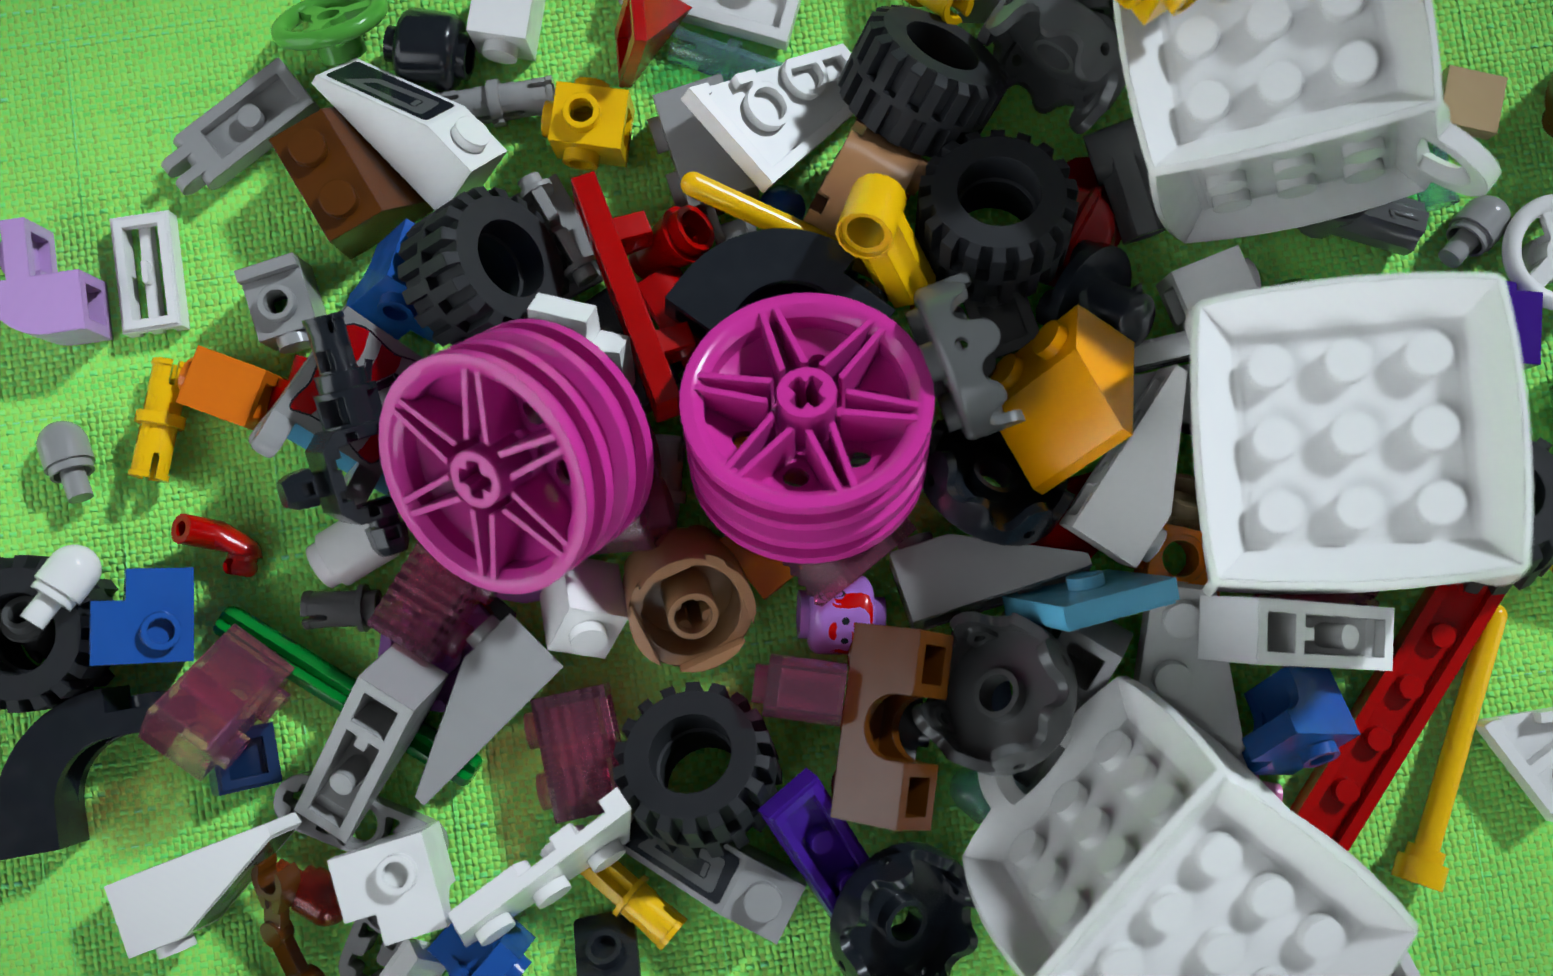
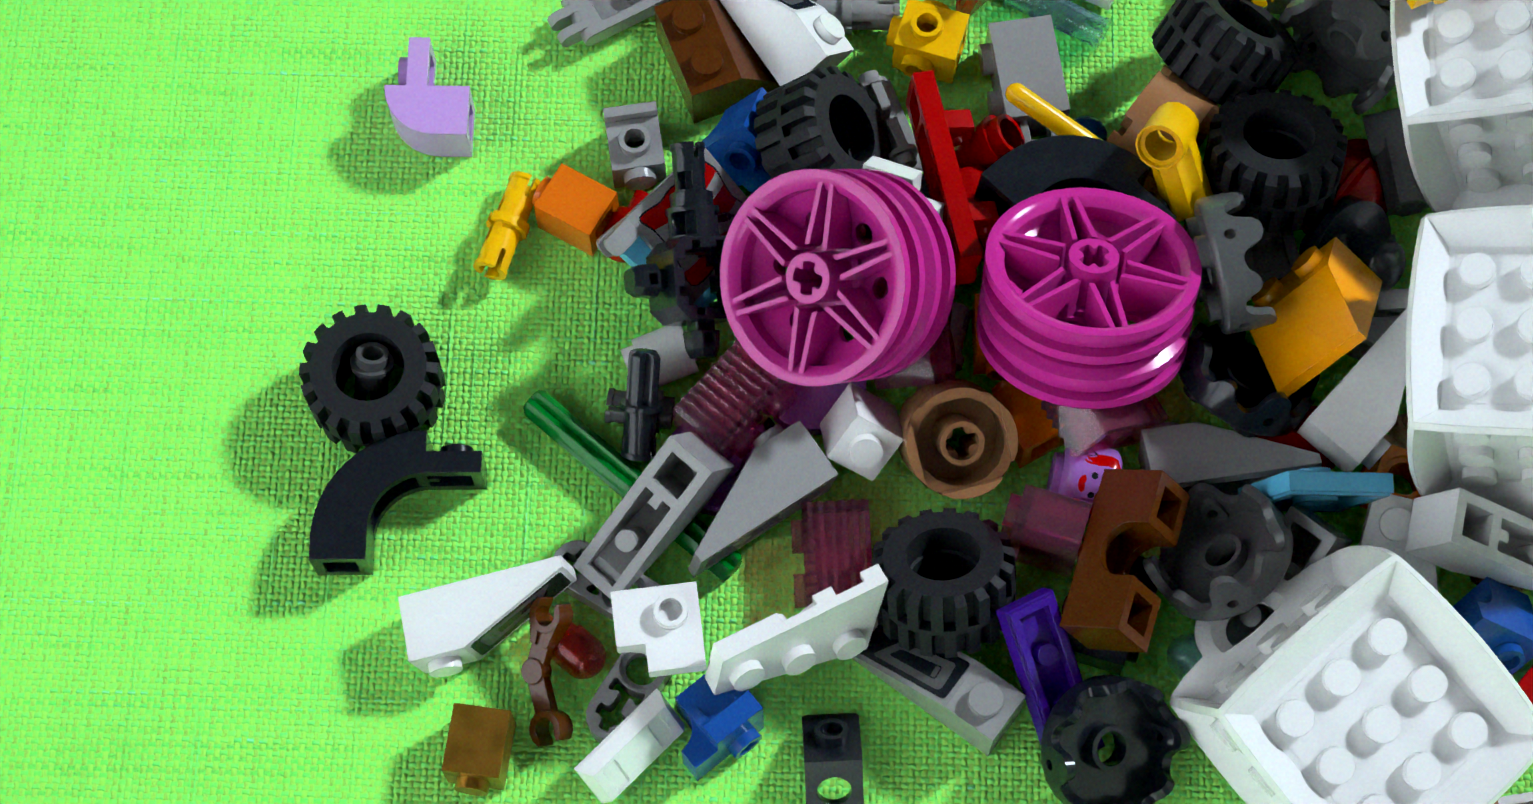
camera: 10 degrees right, 15 degrees down
white cylinder [20,544,102,630] -> none
light grey cylinder [36,421,96,504] -> none
blue brick [89,567,194,666] -> none
white tile [110,210,190,338] -> none
clear pink brick [138,623,295,782] -> none
red arm [171,513,263,578] -> none
dark blue slope [203,722,283,796] -> none
yellow axle [580,861,688,951] -> none
white wing [681,43,854,193] -> none
none -> black axle [619,348,664,461]

